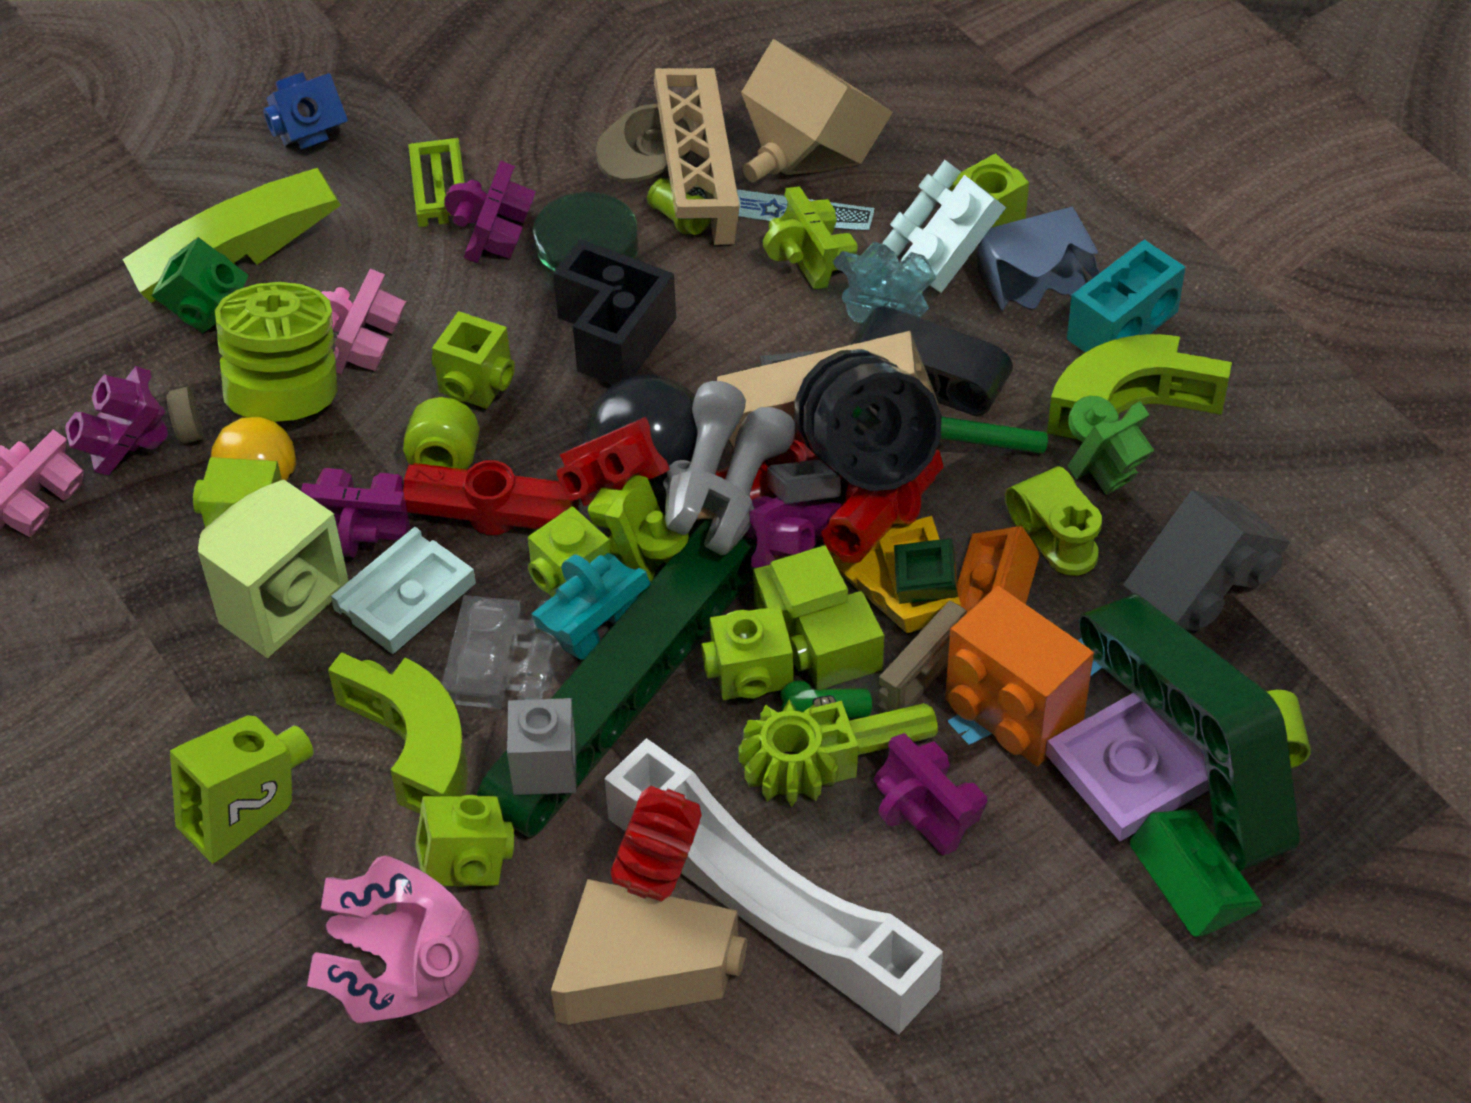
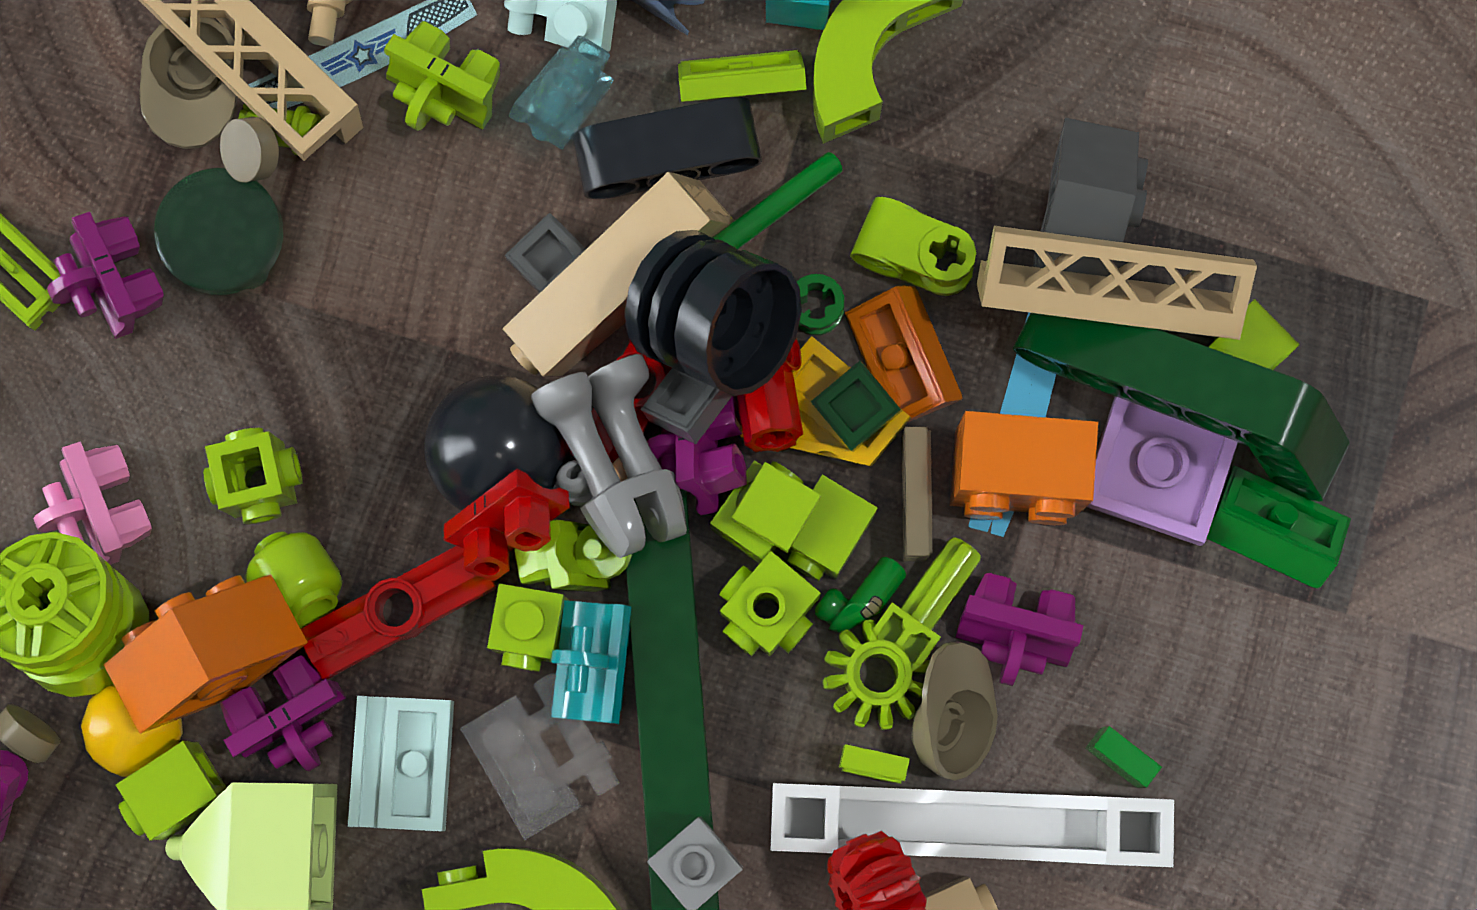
camera: 35 degrees left, 30 degrees up
black brick [553,239,676,385] -> none
bright green hips [1067,395,1154,495] -> none
none -> orange brick [104,574,308,734]
none -> tile [220,117,279,182]
none -> lime tile [678,50,806,102]
none -> green bush [797,274,844,336]
none -> lime tile [839,744,910,784]
none -> dark tan cap [911,641,998,781]
none -> tan fence [977,226,1257,340]
none -> green tile [1085,726,1162,788]

